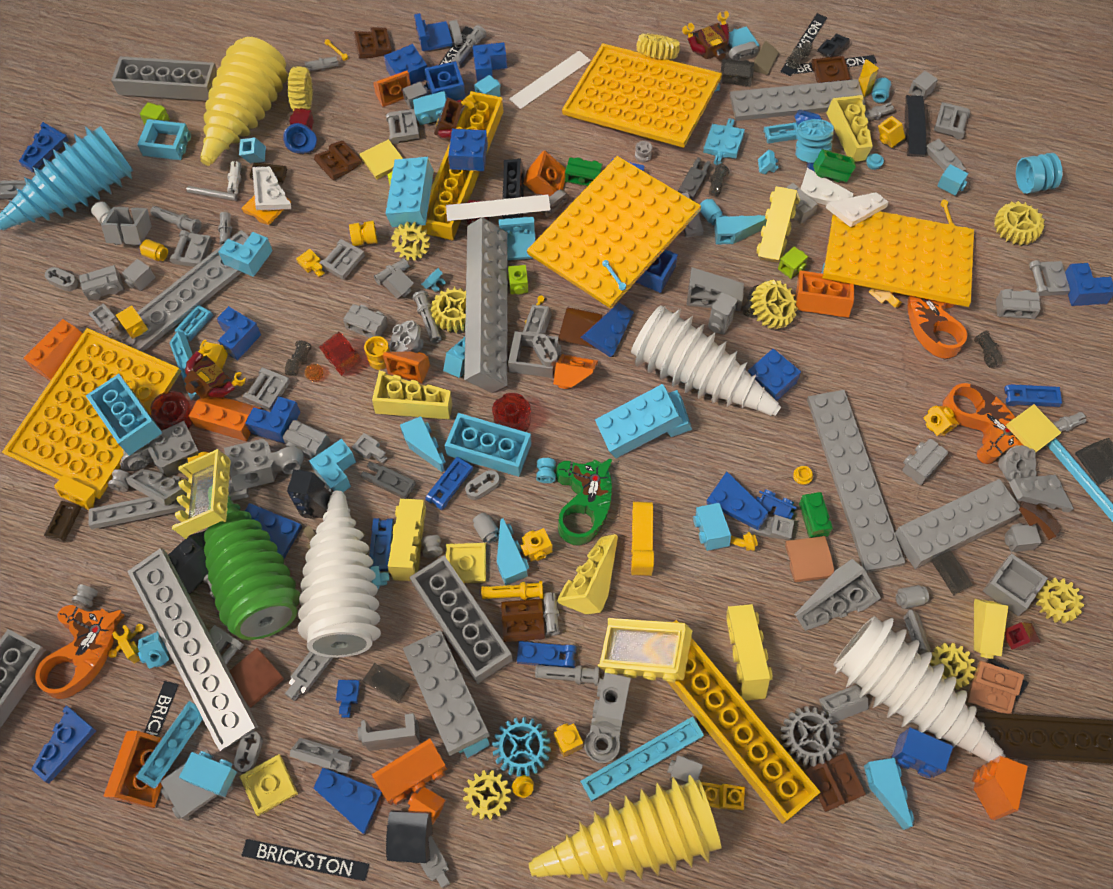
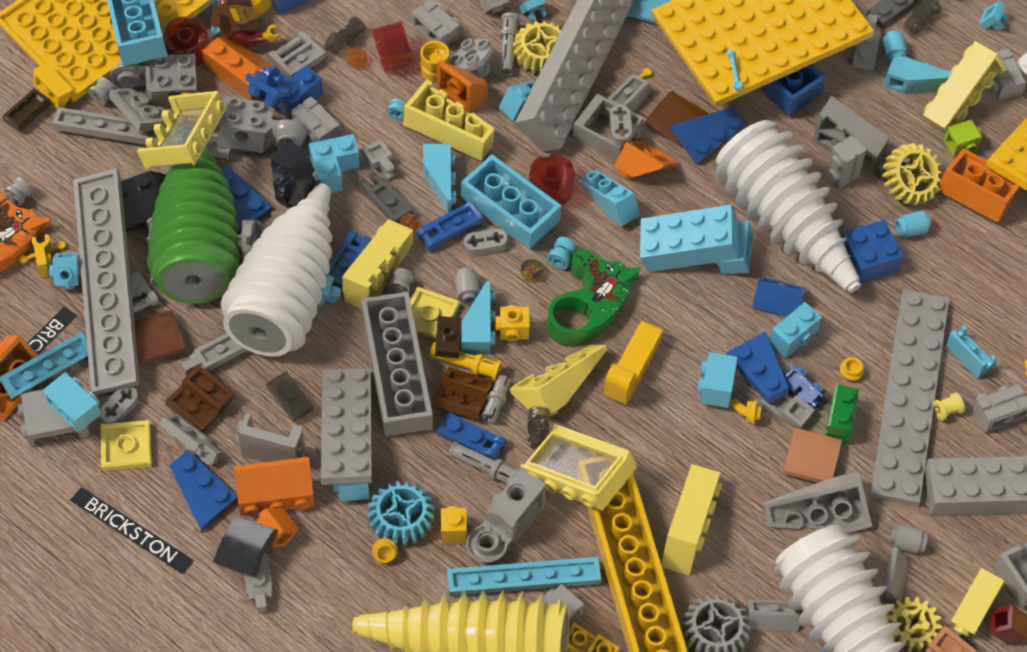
camera: 20 degrees right, 5 degrees down
blue plate [336,680,361,718] -> none
light yellow gear [463,770,511,821] -> none
lime brick [508,265,528,294] -> none
clear smoke plate [932,550,973,596] -> none
none -> reddish brown slope [165,364,235,433]
none -> light grey plate [237,220,263,264]
none -> blue hips [245,66,291,107]
none -> medium azure bush [387,99,407,120]
none -> clear orange plate [399,213,419,233]
none -> dark brown plate [435,316,461,358]
none -> clear smoke tile [521,259,544,283]
none -> clear smoke connector [527,406,551,450]
none -> medium azure slope [578,170,640,226]
none -> blue panel [752,276,806,316]
none -> medium azure brick [769,302,822,359]
none -> medium azure brick [895,210,931,238]
none -> light yellow bush [933,392,965,421]
none -> medium azure hinge [946,325,997,379]

